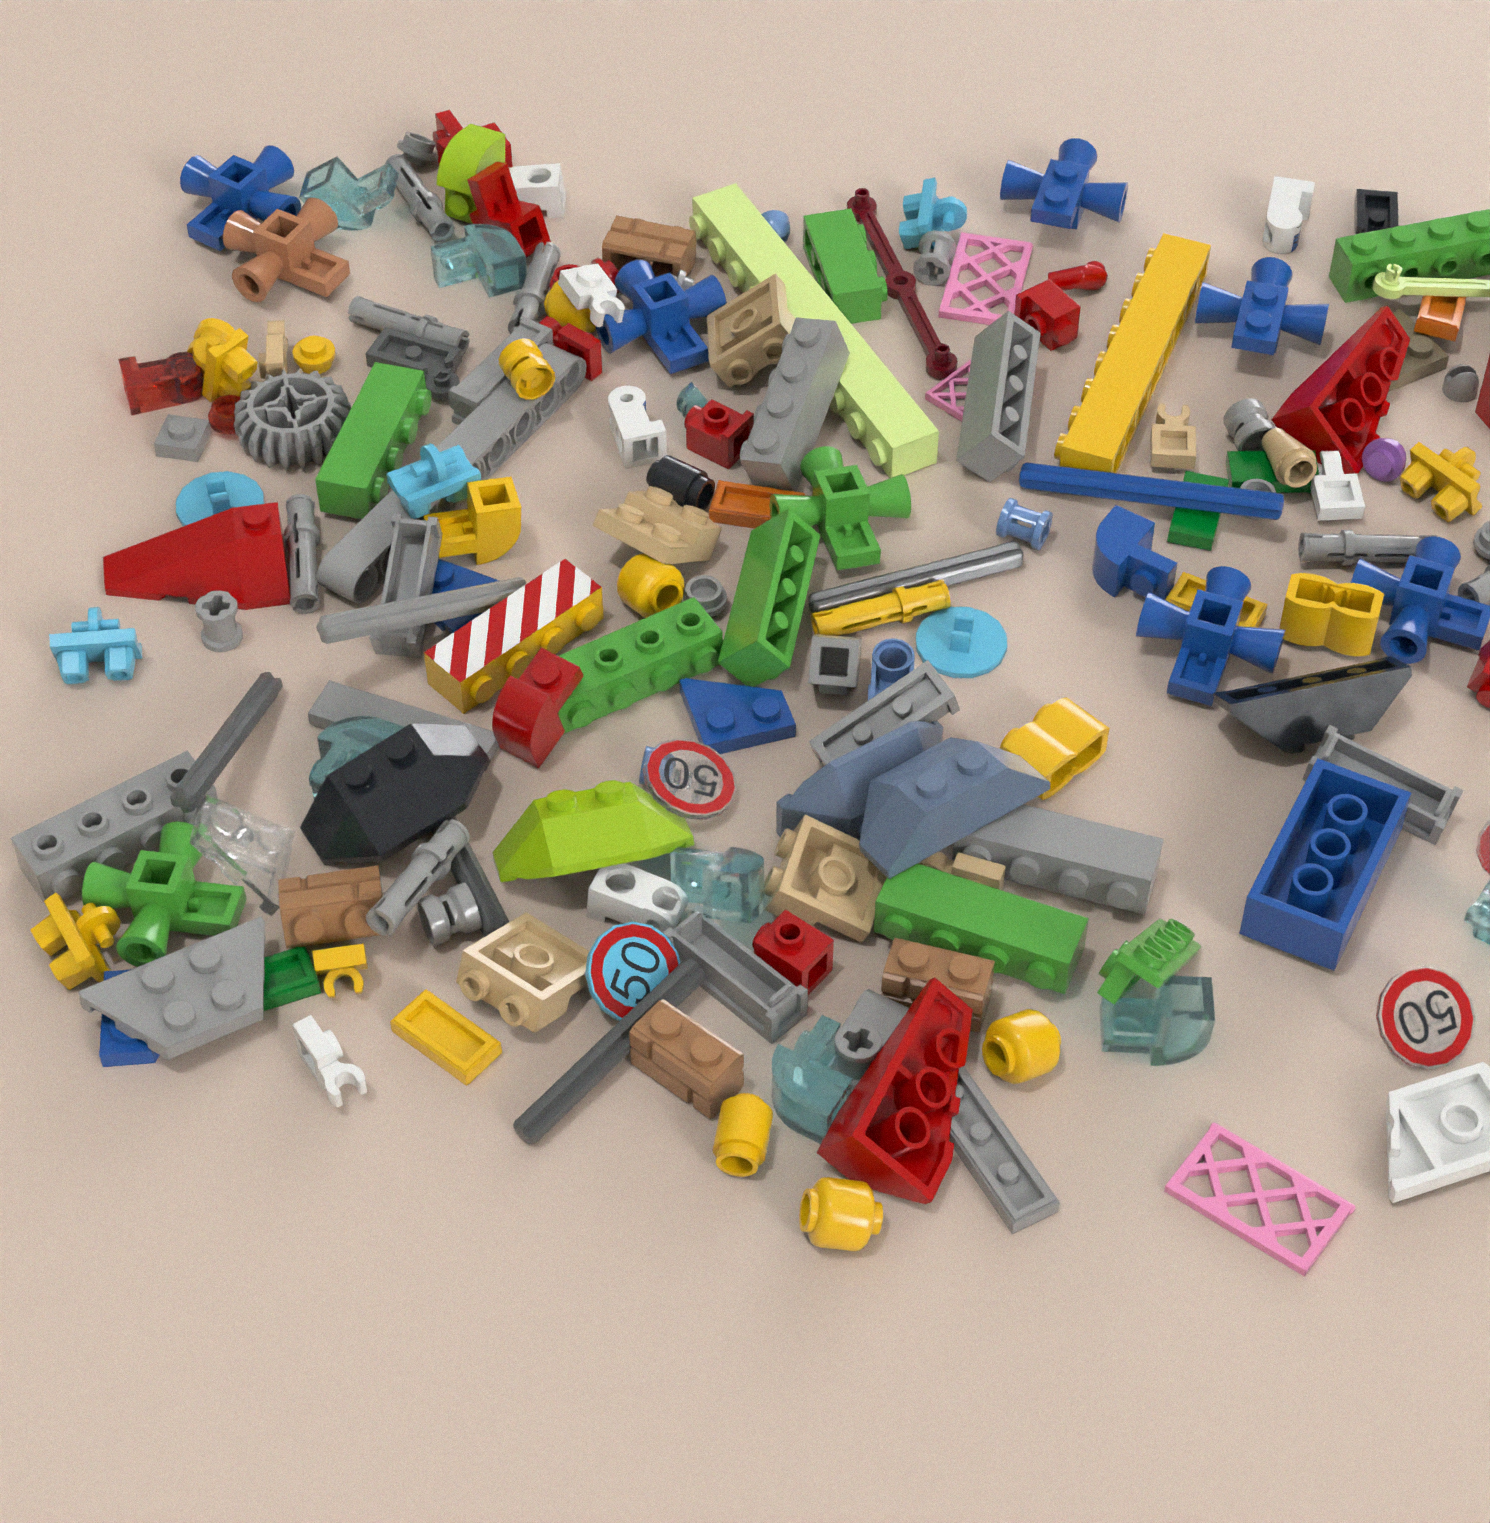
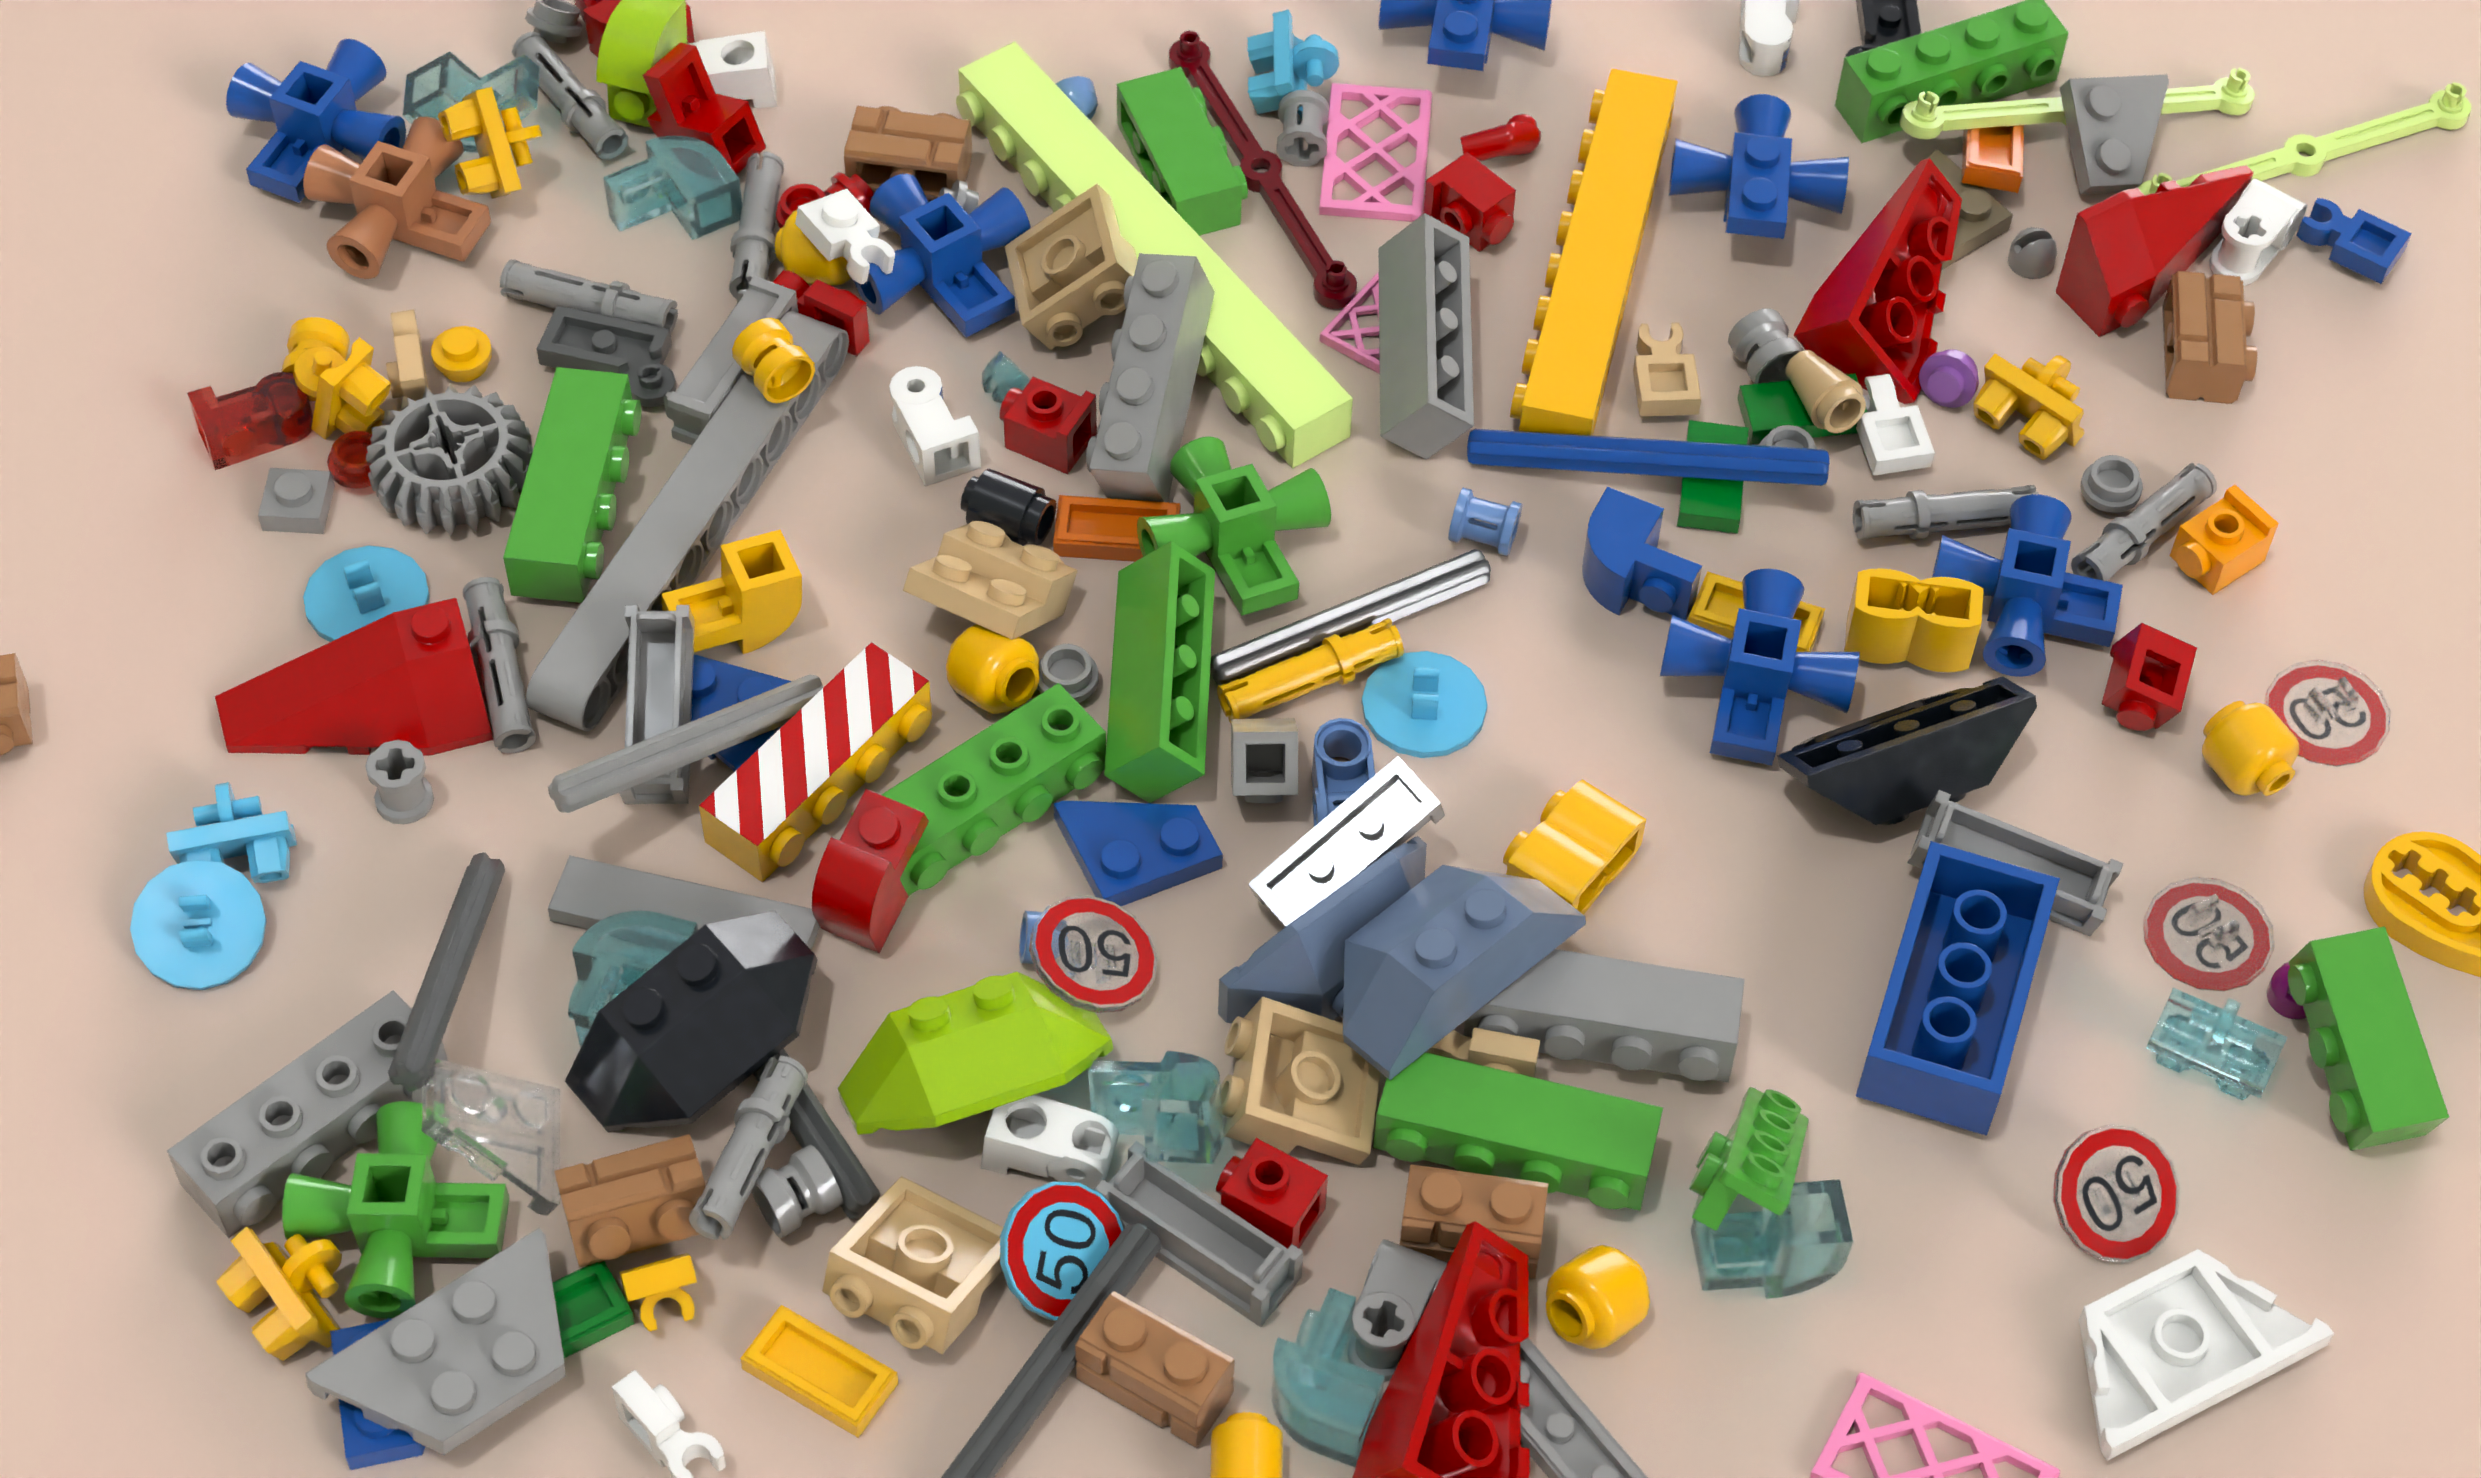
camera: 10 degrees left, 5 degrees up
medium azure hips [387,443,481,519] -> none
none -> medium azure piece [130,859,267,990]
none -> yellow hips [438,87,542,199]

